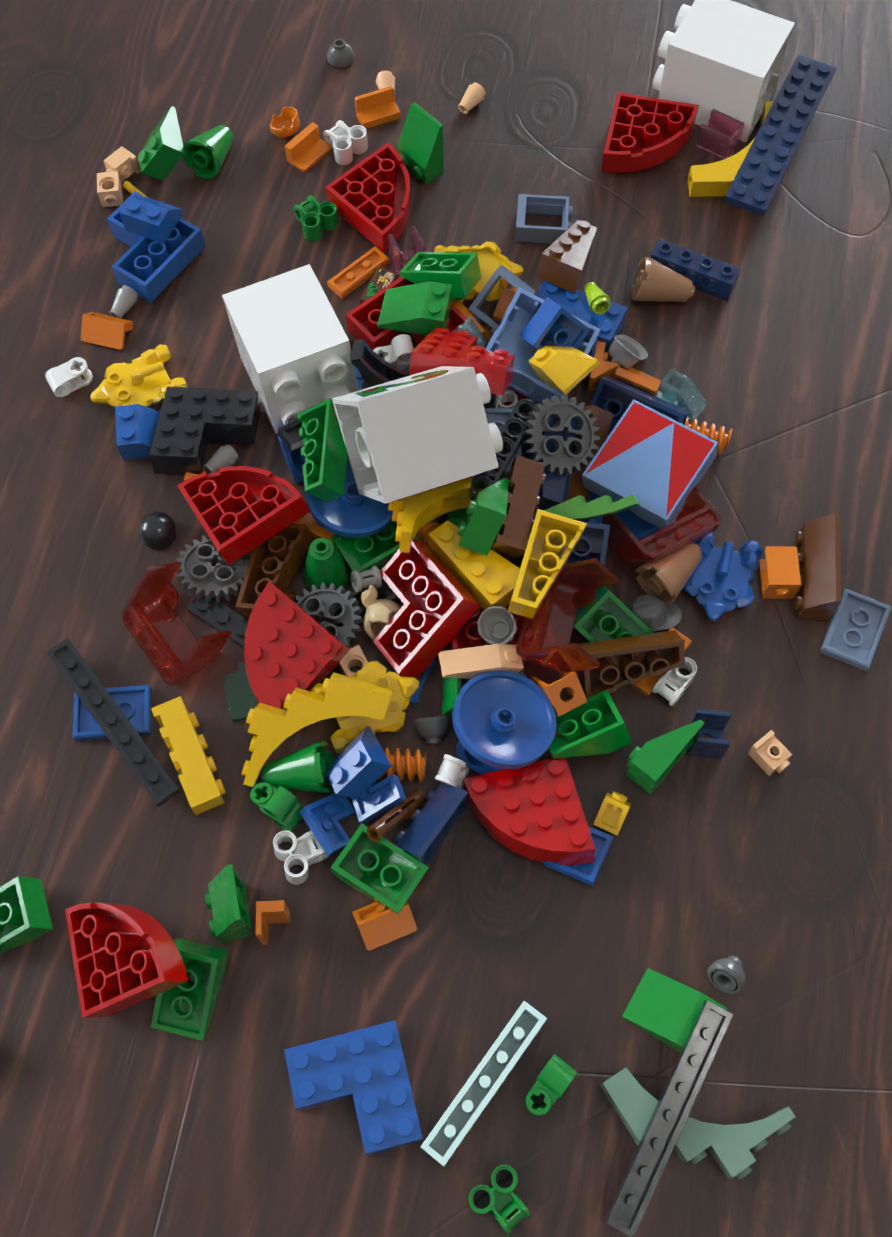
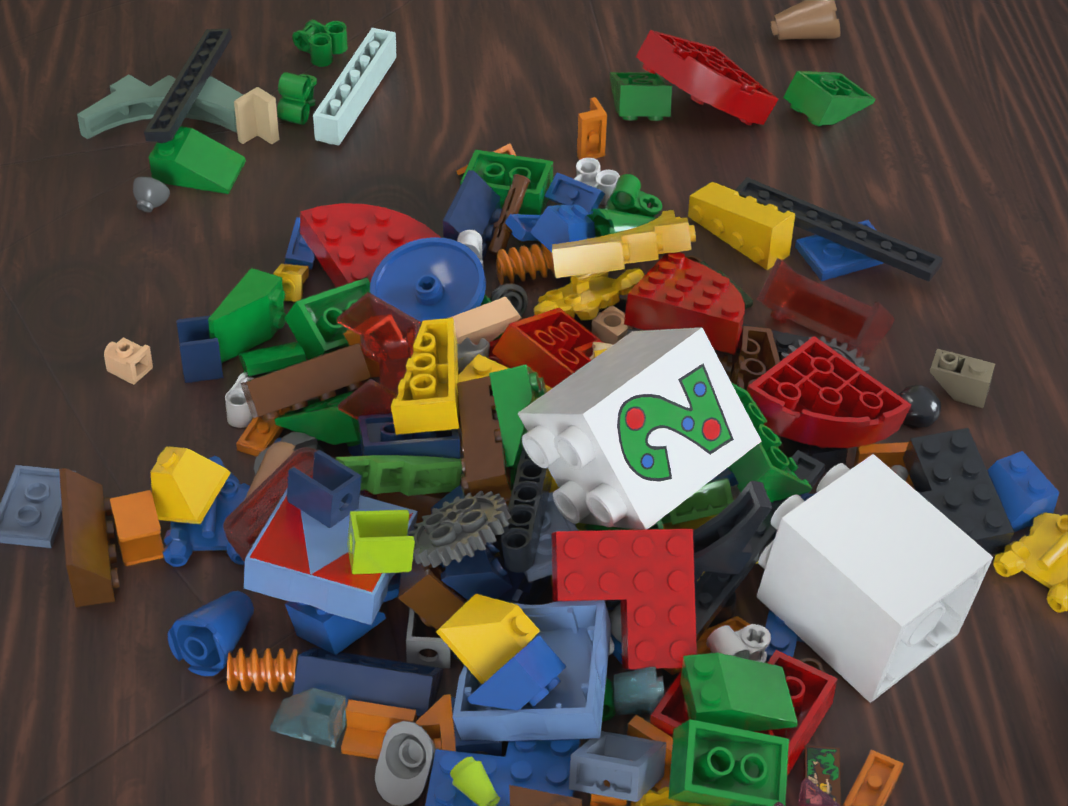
camera: 160 degrees right, 20 degrees down
green slope [205,864,252,943] -> none
blue brick [284,1020,423,1156] -> none
none -> yellow slope [150,447,231,525]
none -> blue cone [168,591,254,676]
none -> tan panel [234,87,279,144]
none -> green slope [238,342,306,376]
none -> dark blue piece [287,450,361,528]
none -> lime piece [347,510,415,574]
none -> dark tan slope [930,349,995,408]

